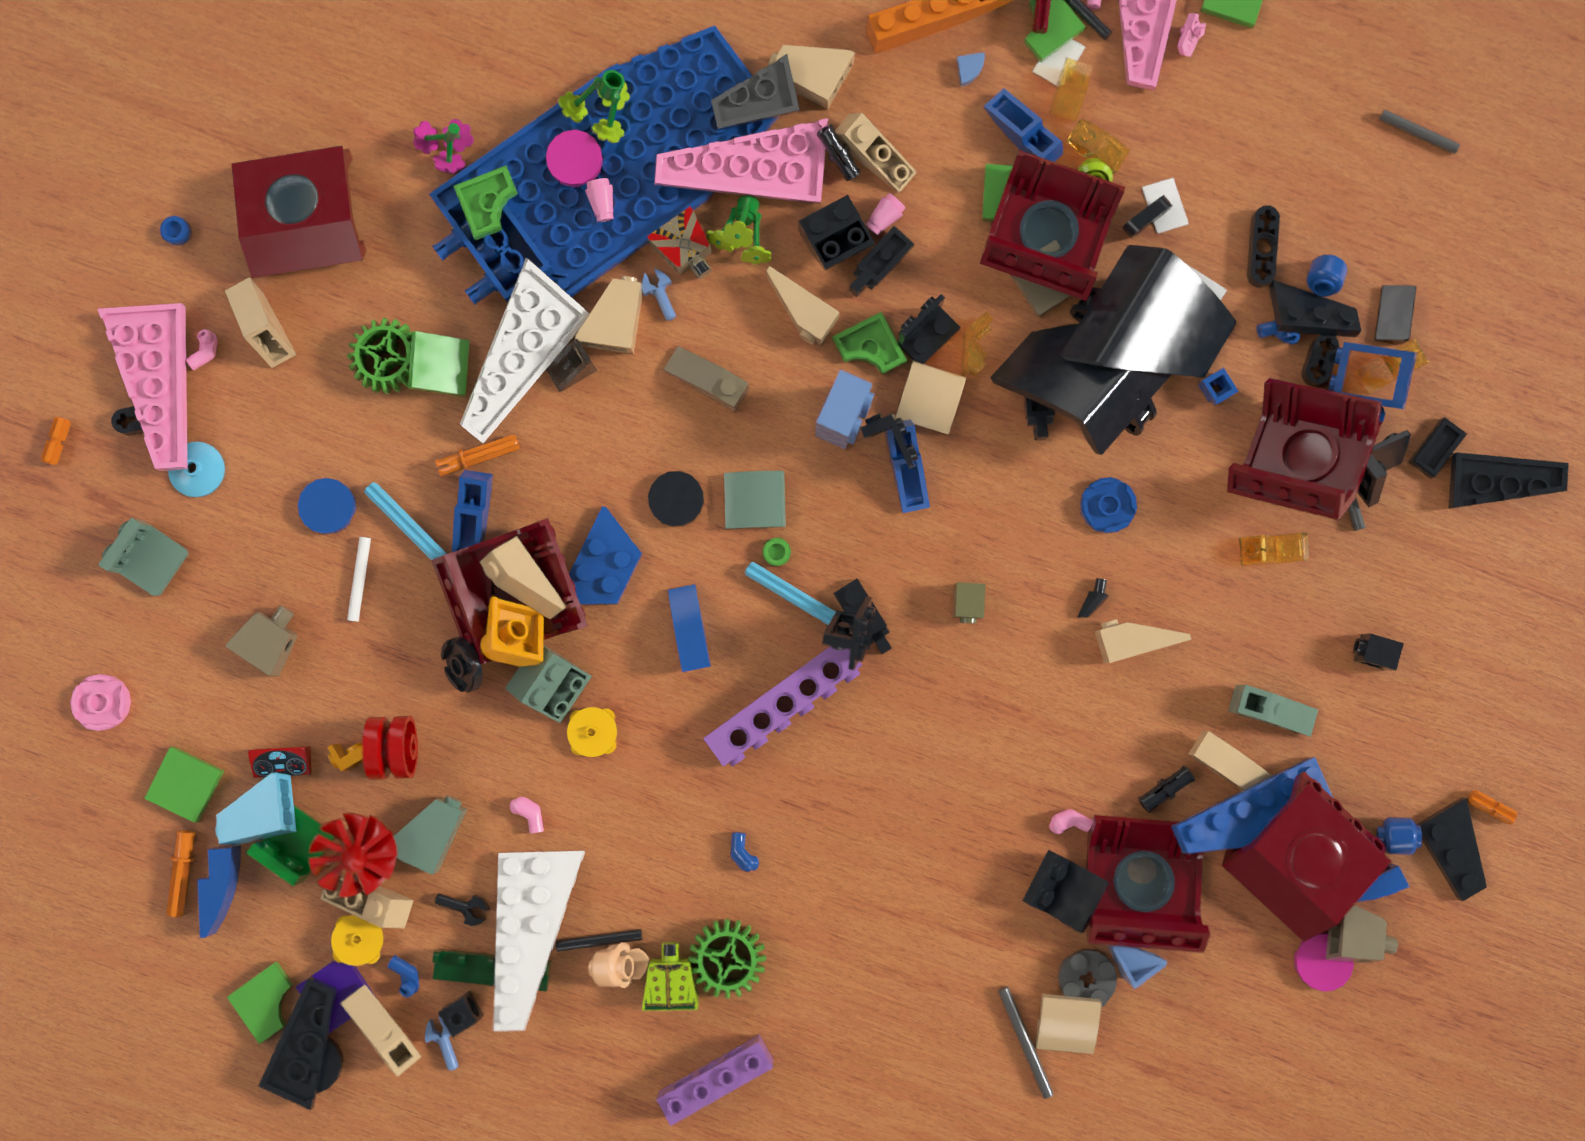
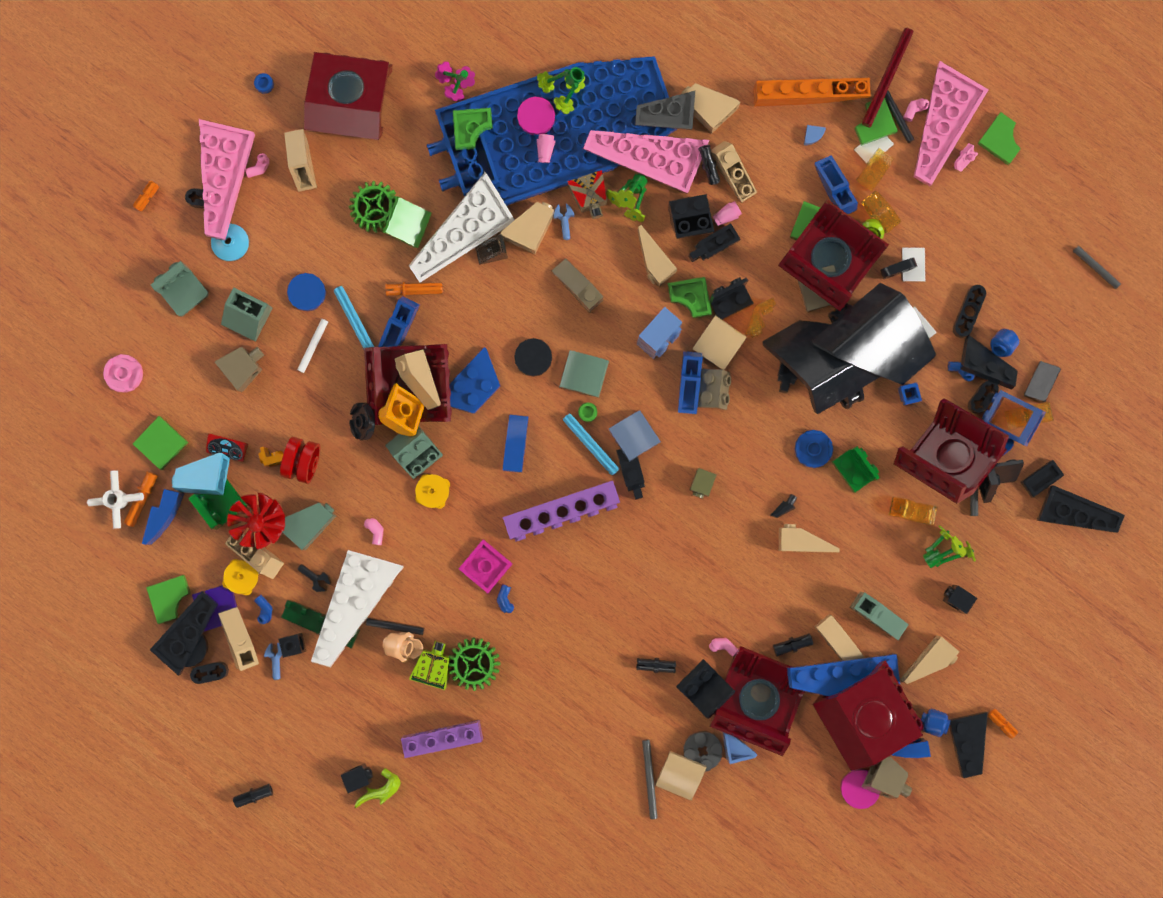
camera: 20 degrees right, 0 degrees up
black bracket [822,596,875,671] -> none
black bracket [860,414,919,469] -> none
none -> white bar [87,471,144,529]
none -> black beam [190,662,229,684]
none -> sand green slope [221,287,273,342]
none -> dark pink tile [459,539,513,593]
none -> sand blue slope [608,410,661,462]
none -> black pin [636,658,676,673]
none -> dark tan bracket [698,369,731,410]
none -> green bracket [832,446,880,493]
none -> tan slope [900,635,959,684]
none -> plant [923,525,976,568]

